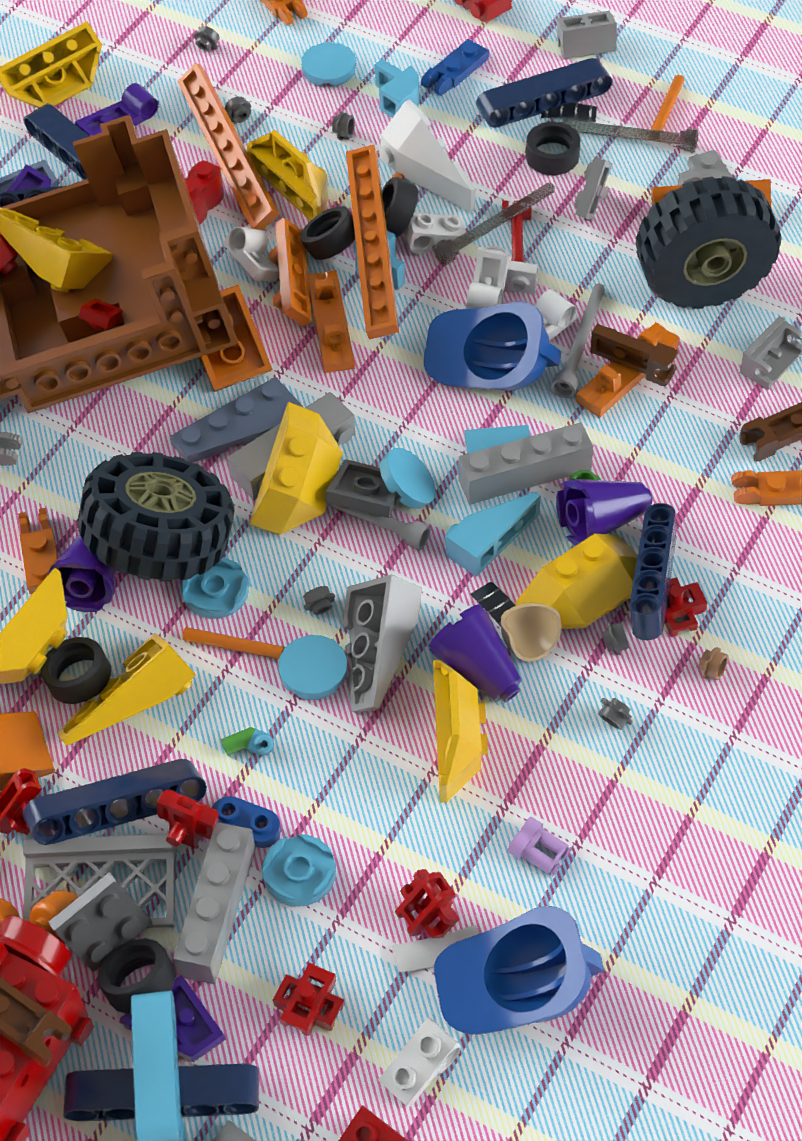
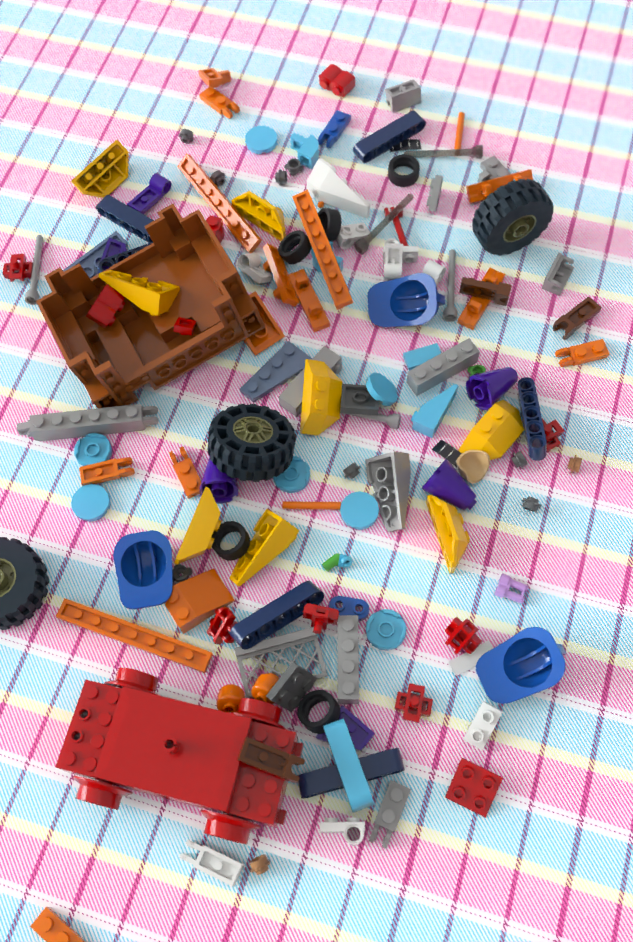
camera: 10 degrees left, 10 degrees up
none -> dark grey plate [284,158,304,176]

